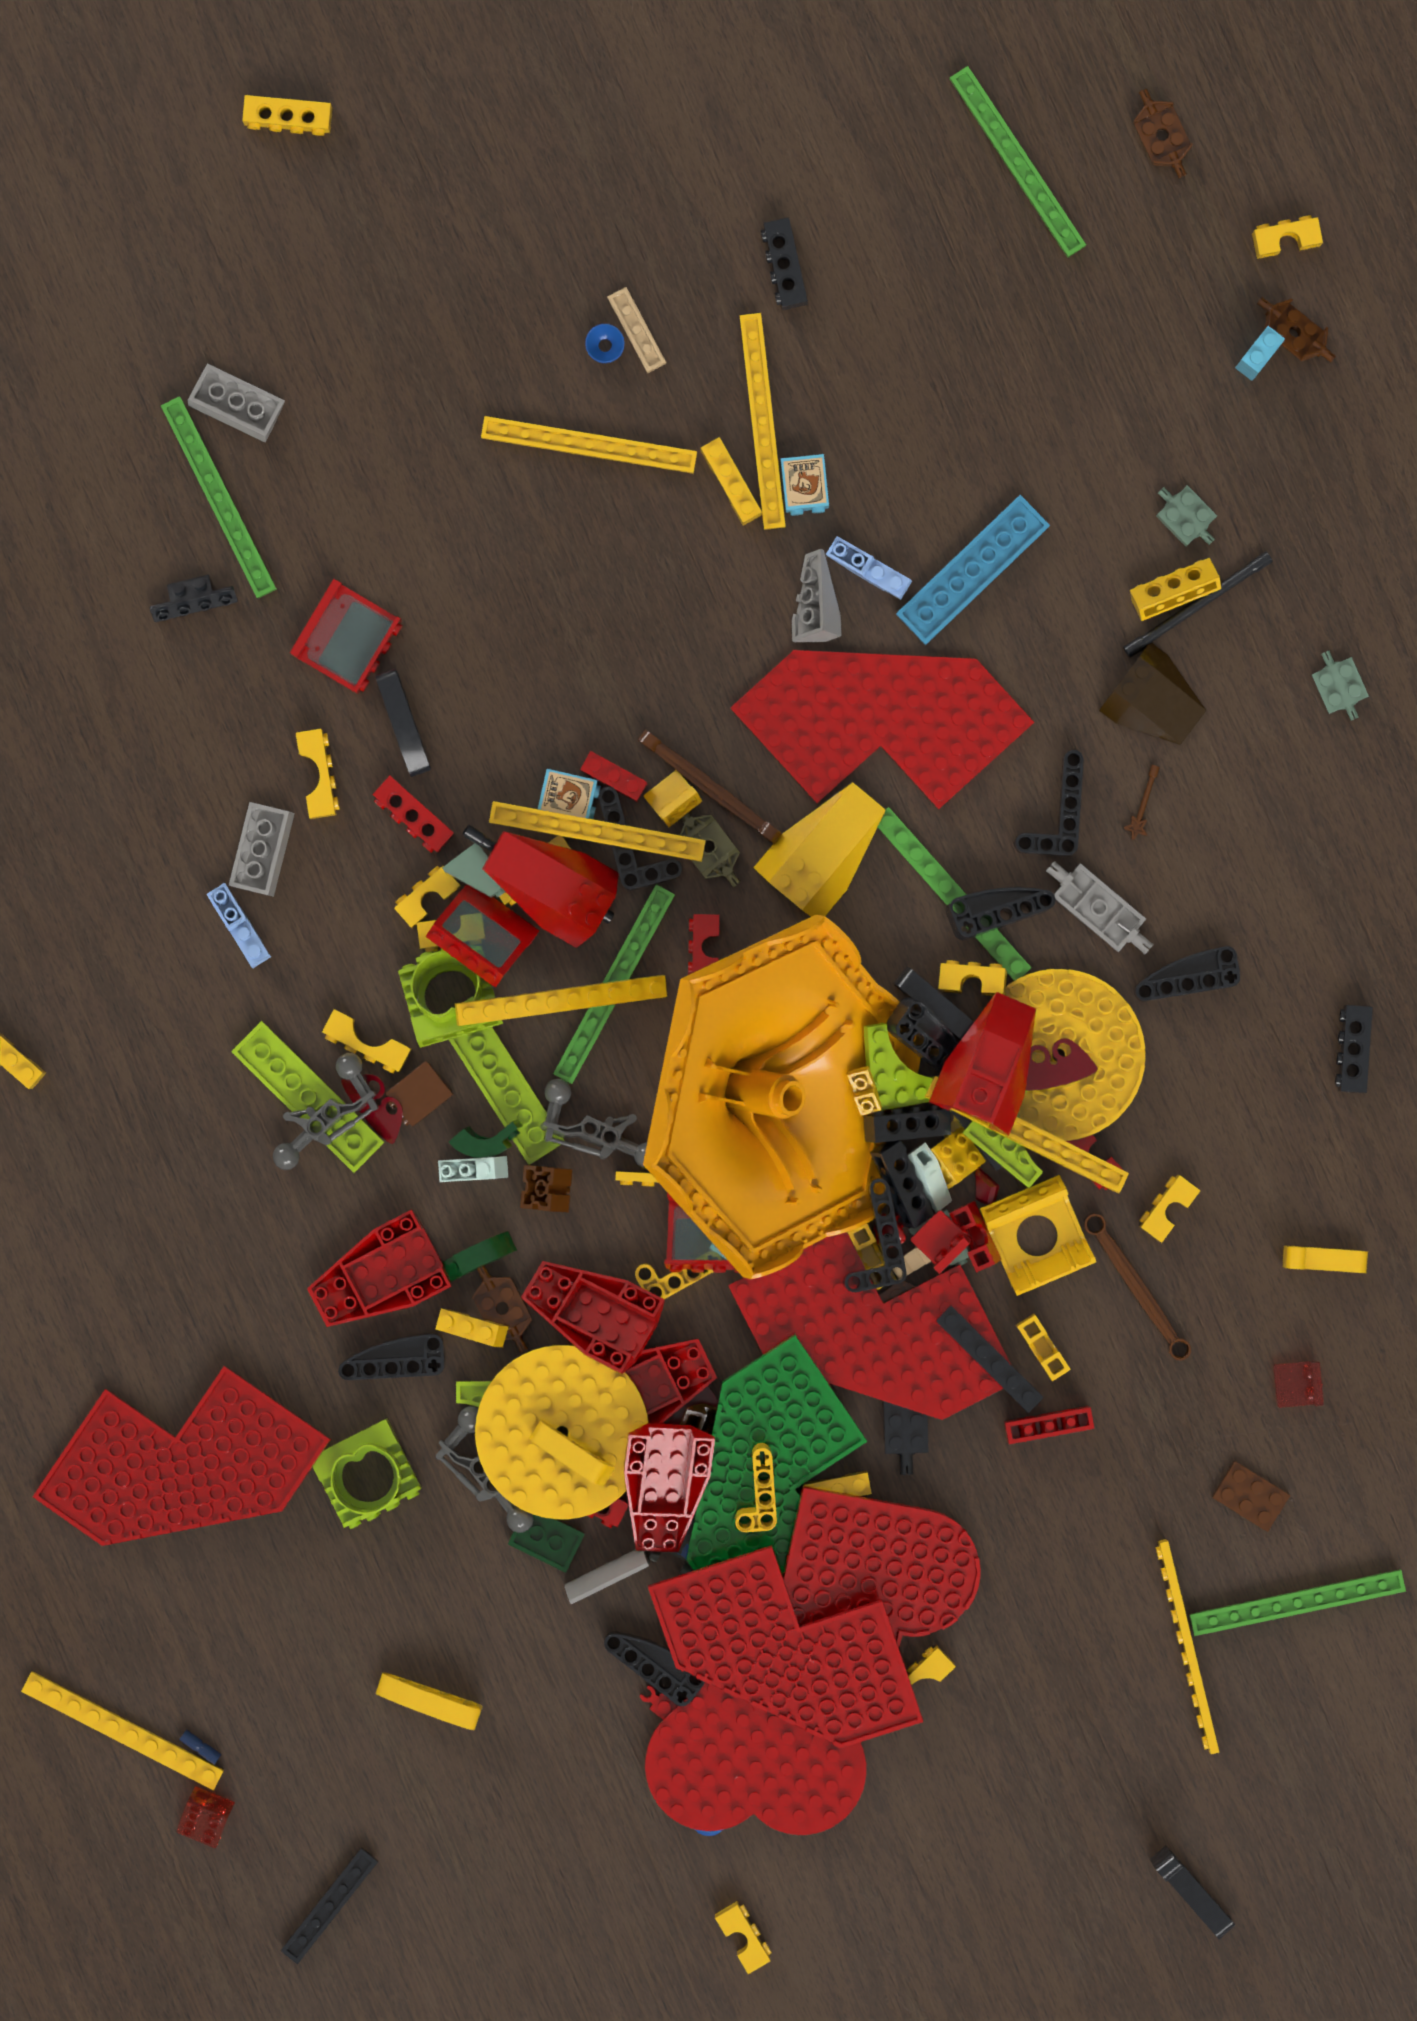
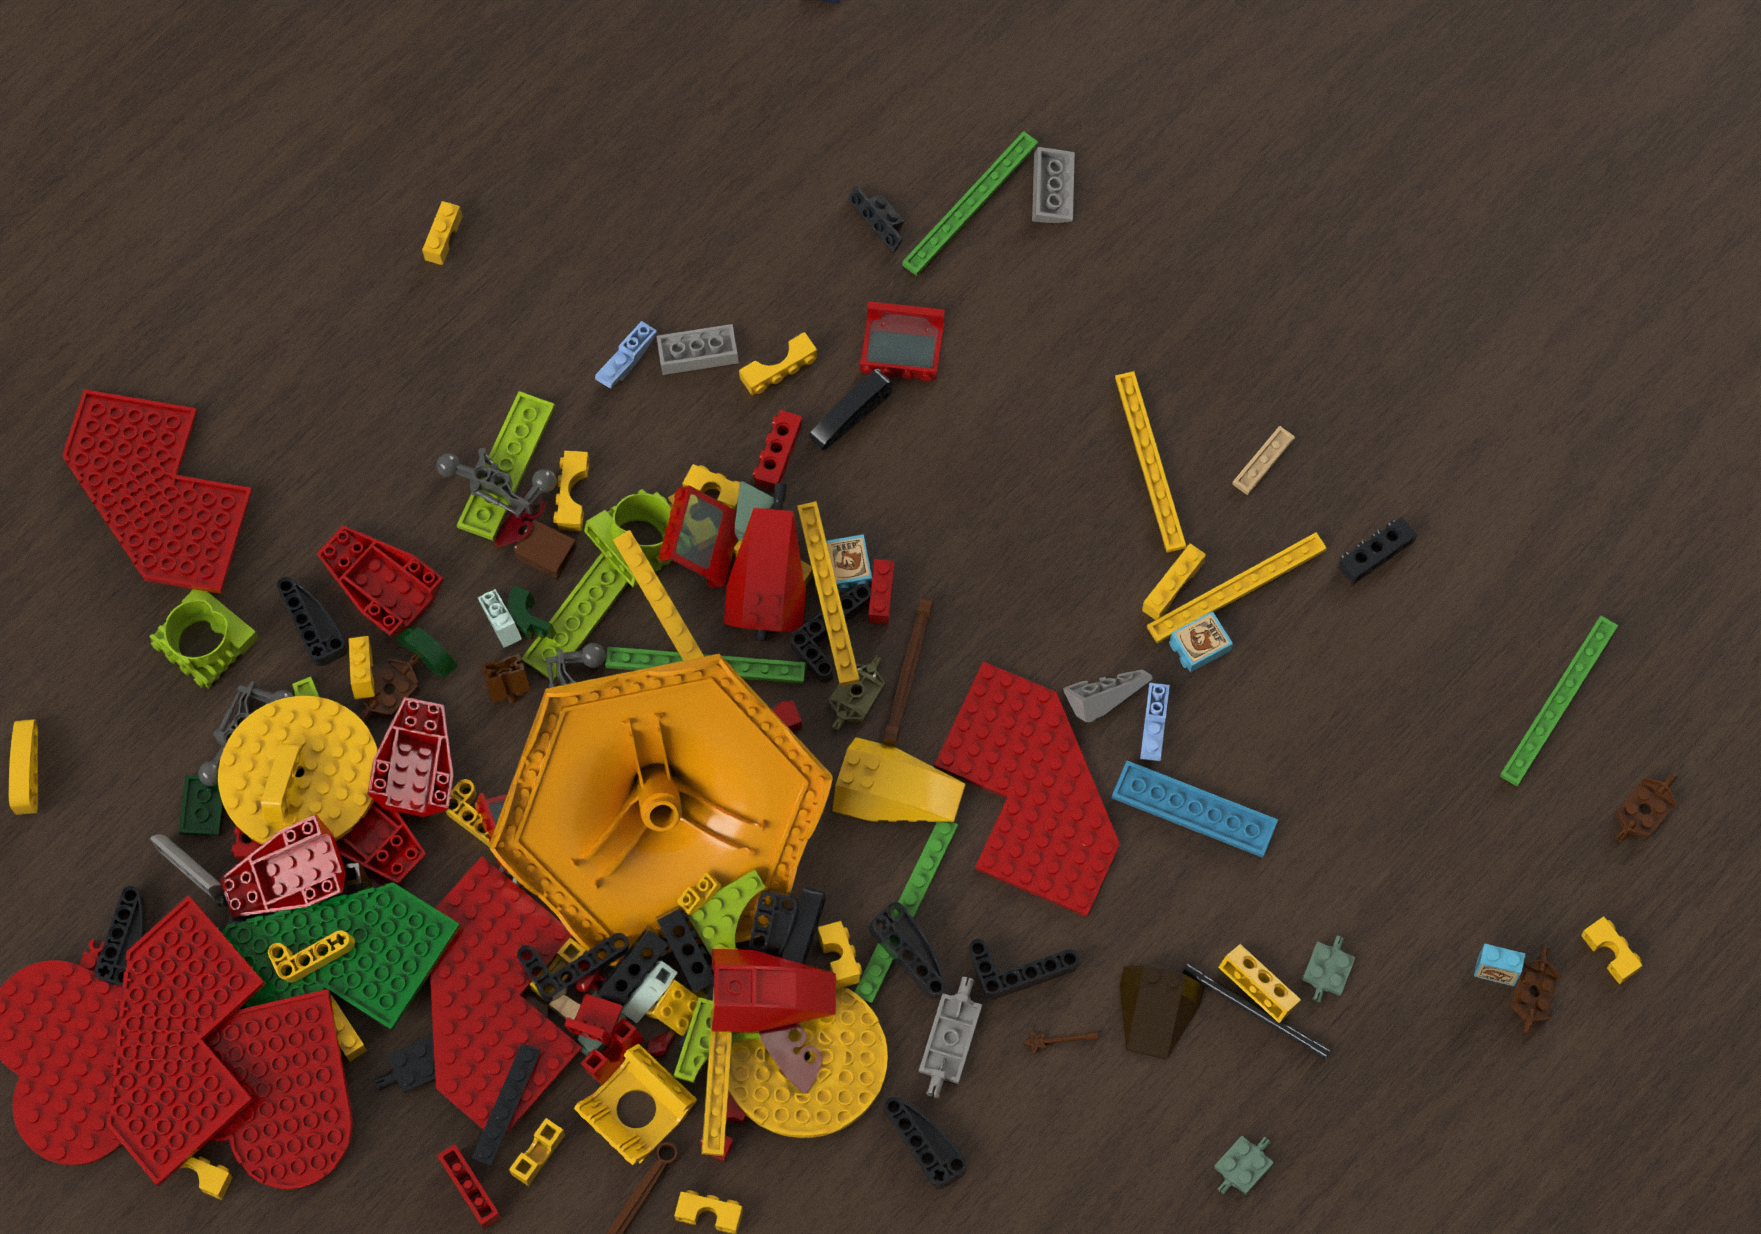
camera: 75 degrees right, 20 degrees down
yellow brick [242,95,332,136] -> none
blue piece [585,324,625,364] -> none
yellow bracket [644,770,702,828] -> none

